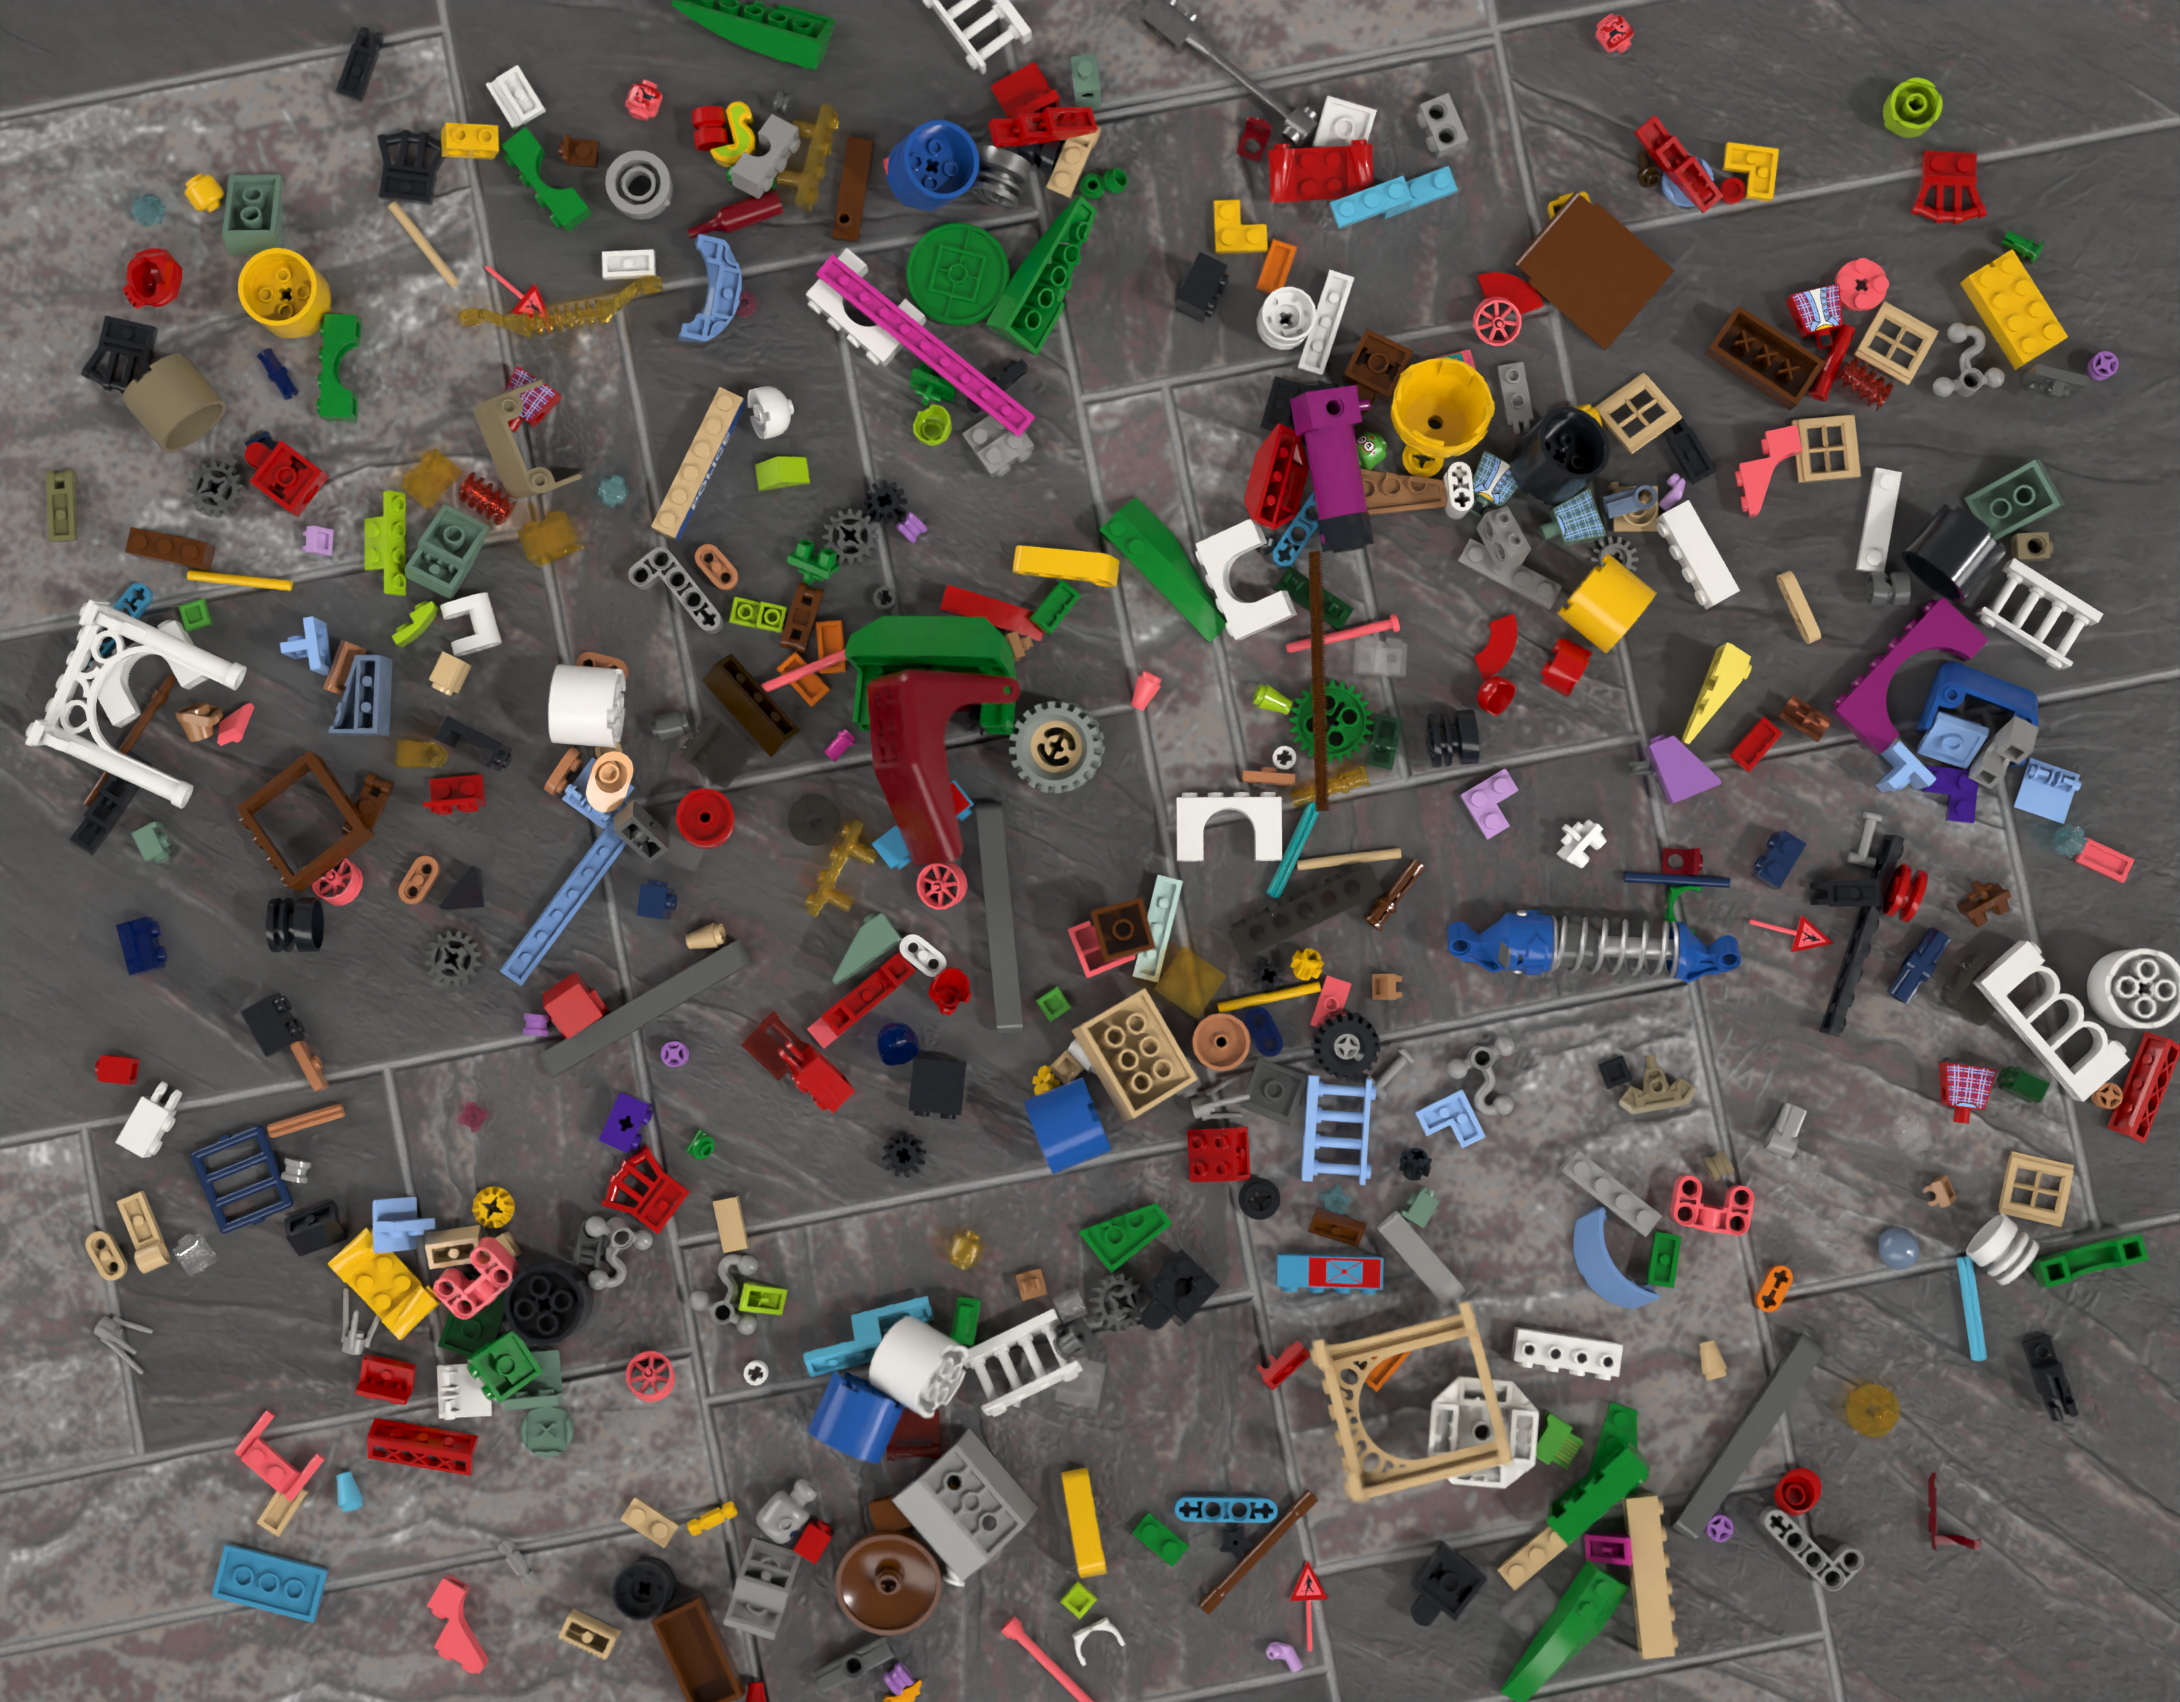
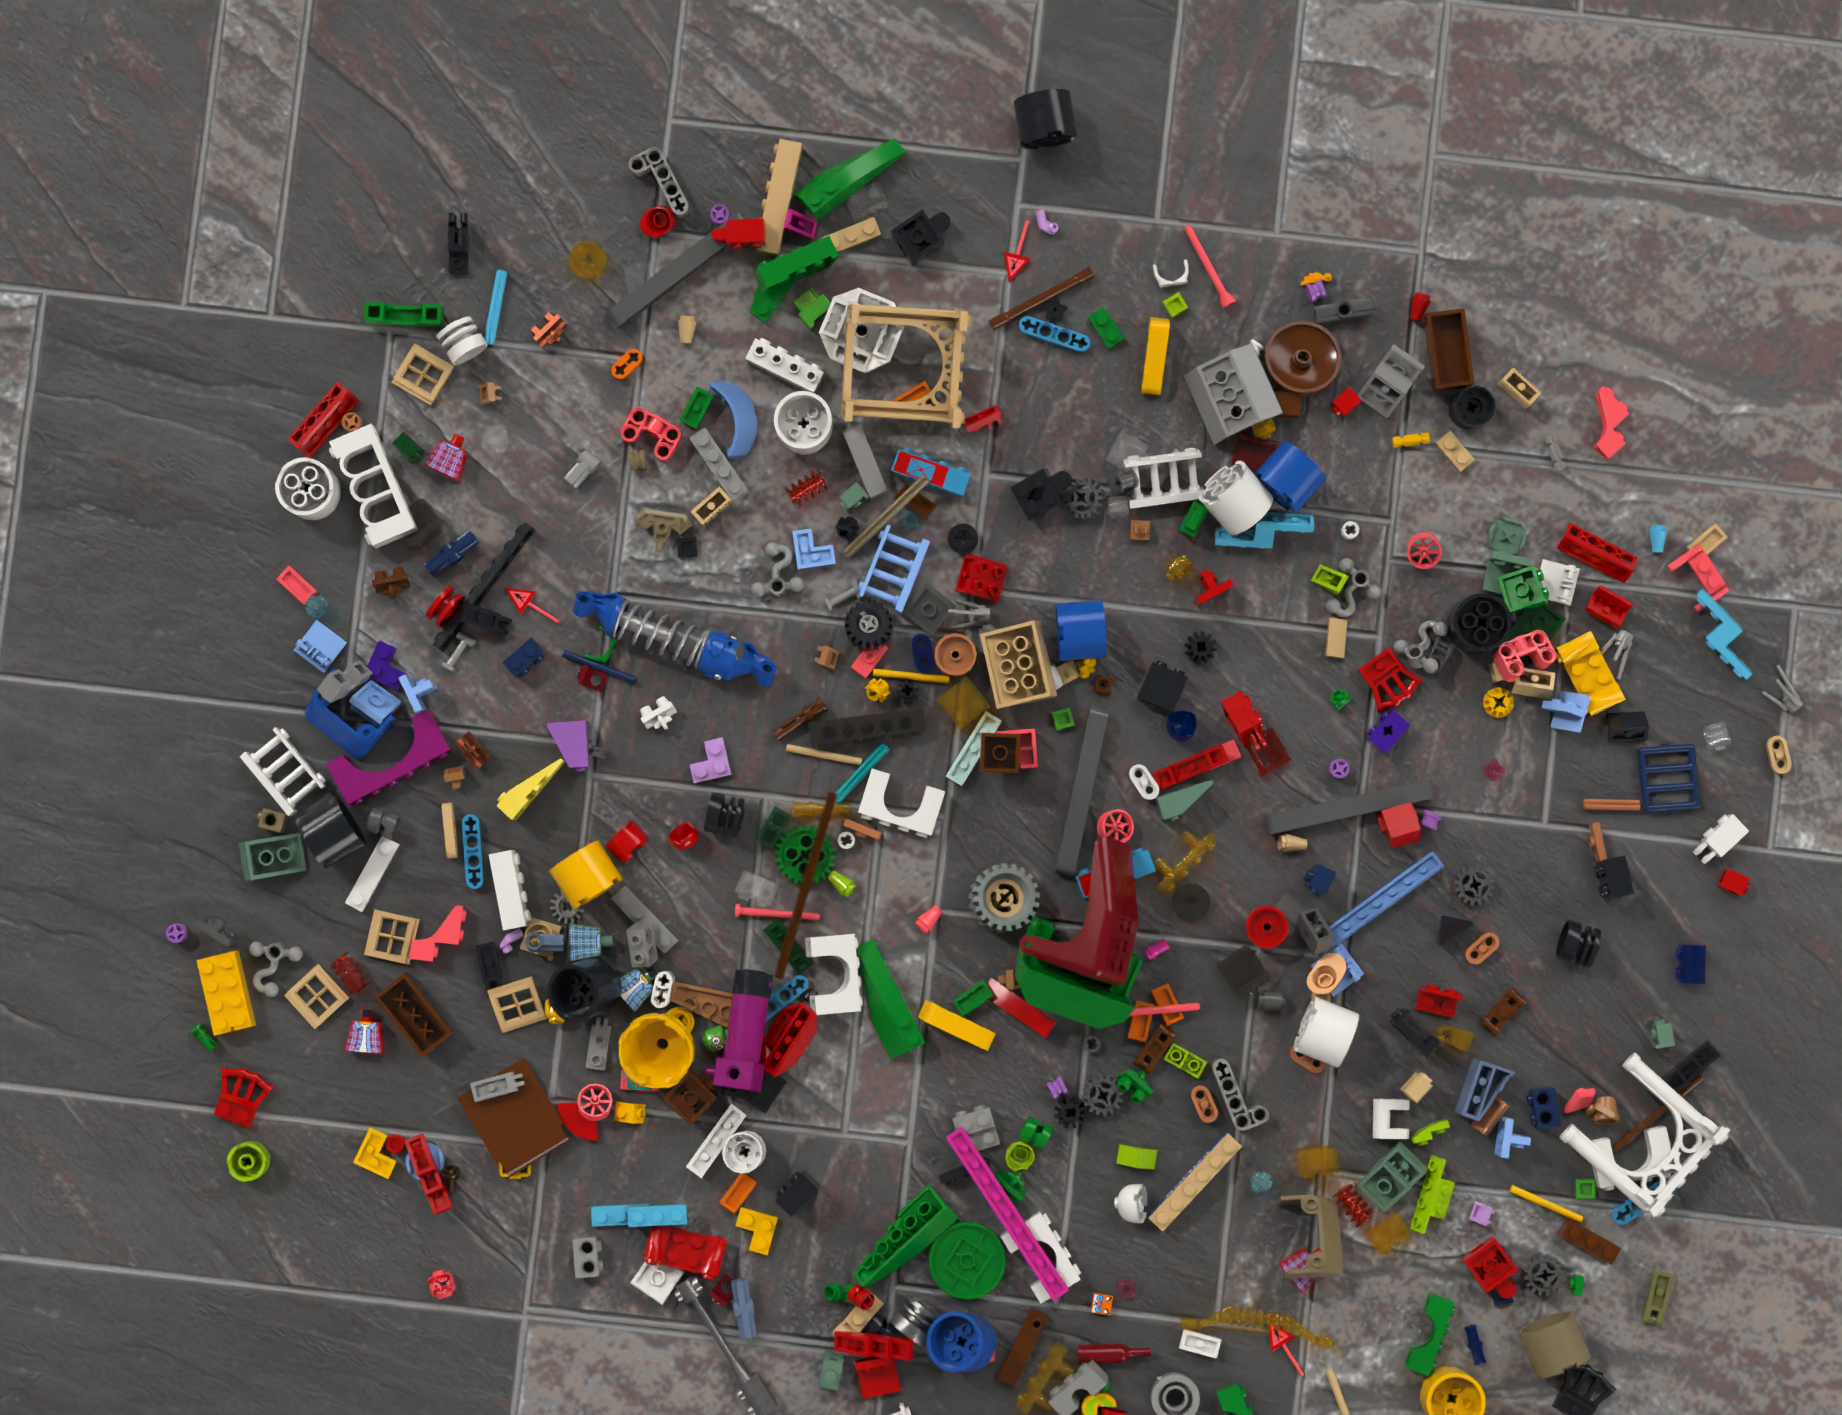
camera: 170 degrees left, 0 degrees up
tan plate [117,1191,170,1274] -> none
dark azure plate [211,1543,329,1623] -> none
reddish brown window [236,750,376,893] -> none
light grey wheel [281,1157,312,1183] -> none
coral wheel [312,858,363,906] -> none
nougat plate [544,747,583,796] -> none
medium blue windscreen [677,234,742,342] -> none
dark brown brick [702,653,801,757] -> none
light grey piece [756,1479,817,1543] -> none
red hair [928,968,971,1016] -> none
green wing [1078,1202,1173,1273] -> none
red tile [1474,613,1517,681] -> none
red plate [1728,716,1783,773] -> none
red pin [1808,324,1856,402] -> none
coral plate [1835,258,1889,312] -> none
sand blue hair [1878,1226,1919,1270] -> none
dark red piece [1928,1472,1981,1551] -> none
none -> medium nougat tile [444,766,465,789]
none -> dark azure beam [462,814,485,889]
none -> light grey hinge [470,1072,525,1103]
none -> copper hips [531,312,567,348]
none -> yellow bracket [614,1101,646,1124]
none -> tan brick [690,486,732,527]
none -> red hinge [711,218,766,249]
none -> sand blue piece [731,1278,757,1339]
none -> white brick [774,391,833,455]
none -> clear red piece [784,470,828,506]
none -> dark tan axle [843,475,930,558]
none -> red wheel [847,1285,875,1310]
none -> green wheel [1018,1116,1053,1150]
none -> tile [1091,1293,1113,1315]
none -> reddish brown plate [1093,675,1114,696]
none -> red bracket [1193,569,1234,606]
none -> yellow gear [1252,419,1275,440]
none -> dark blue brick [1527,1086,1561,1129]
none -> green plate [1569,1274,1585,1296]
none -> medium azure bracket [1696,587,1752,680]

